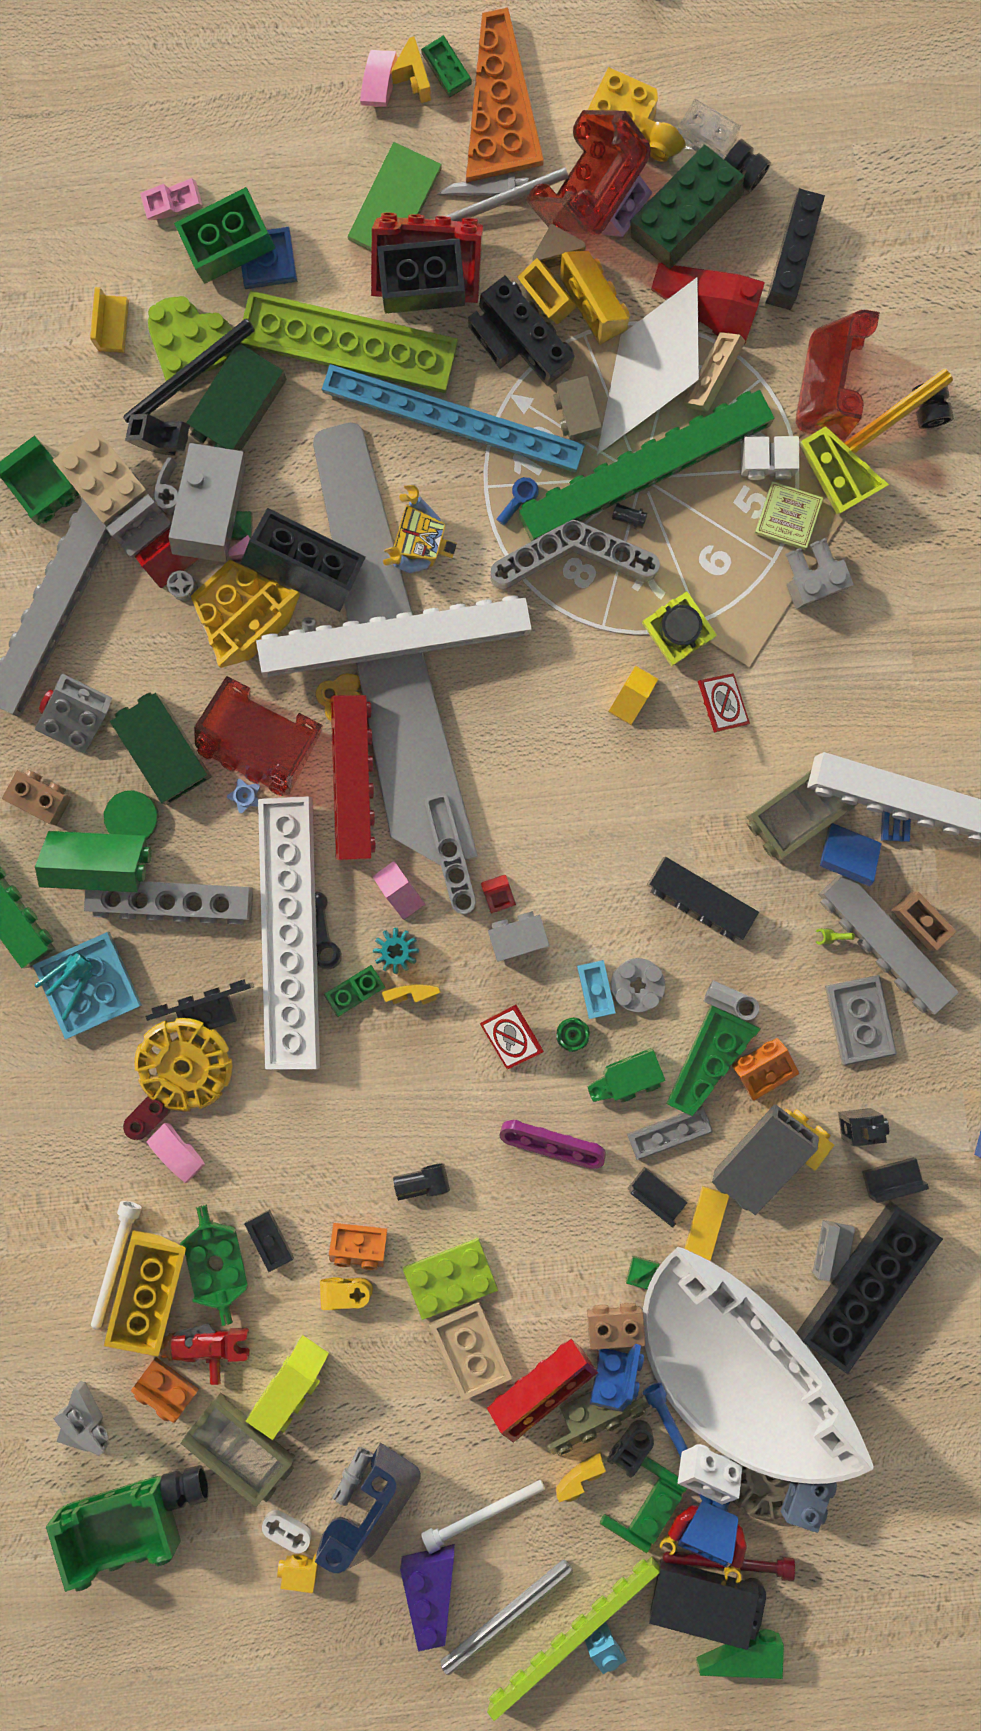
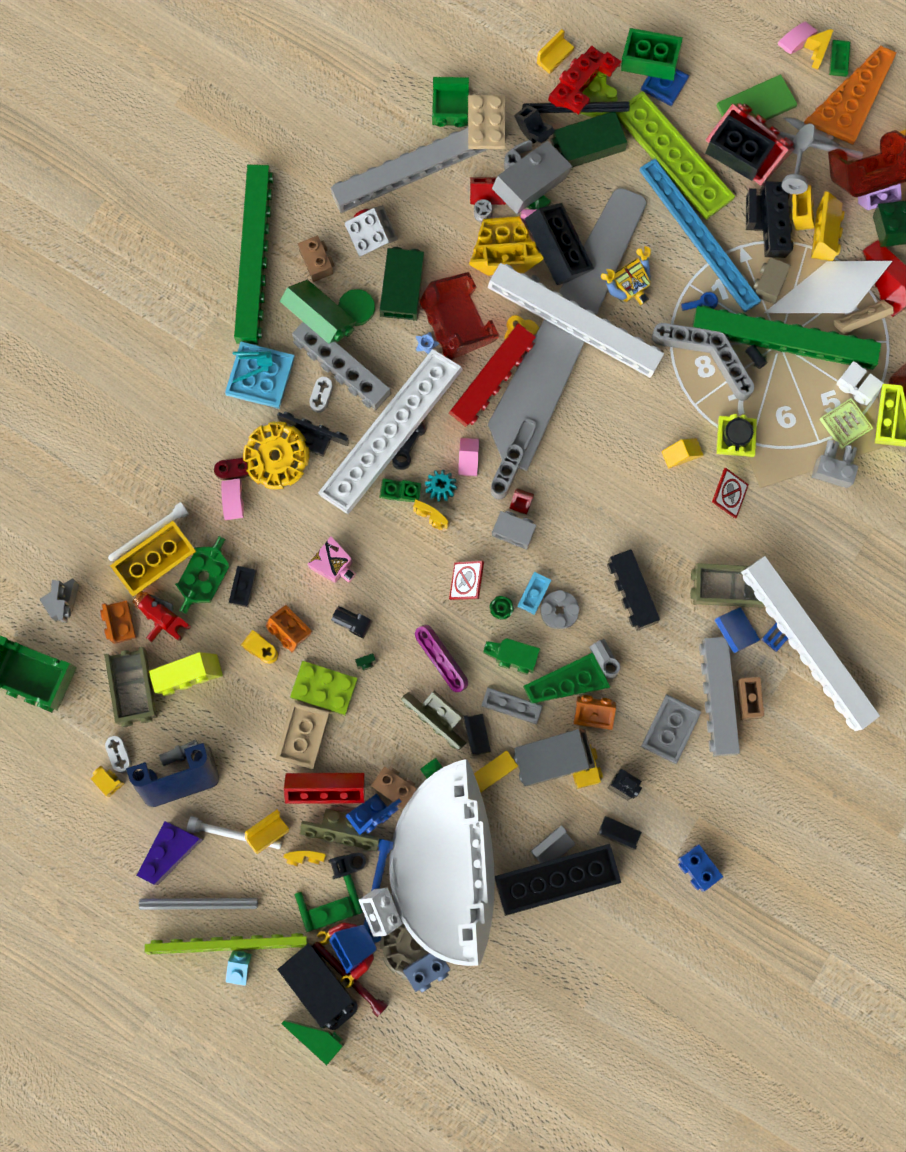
camera: 40 degrees right, 10 degrees down
light grey bracket [106,494,172,557] -> none
bright pink slope [140,178,203,221] -> none
black wheel [161,1465,209,1511] -> none
dark tan slope [532,224,586,268] -> none
lime hand [815,928,855,945] -> none
none -> yellow panel [245,809,289,854]
none -> bright pink torso [308,537,356,583]
none -> white beam [309,377,333,413]
none -> dark green plate [355,653,376,671]
none -> olive bracket [401,690,466,750]
none -> red bracket [548,45,622,115]
none -> light grey piece [782,124,816,194]

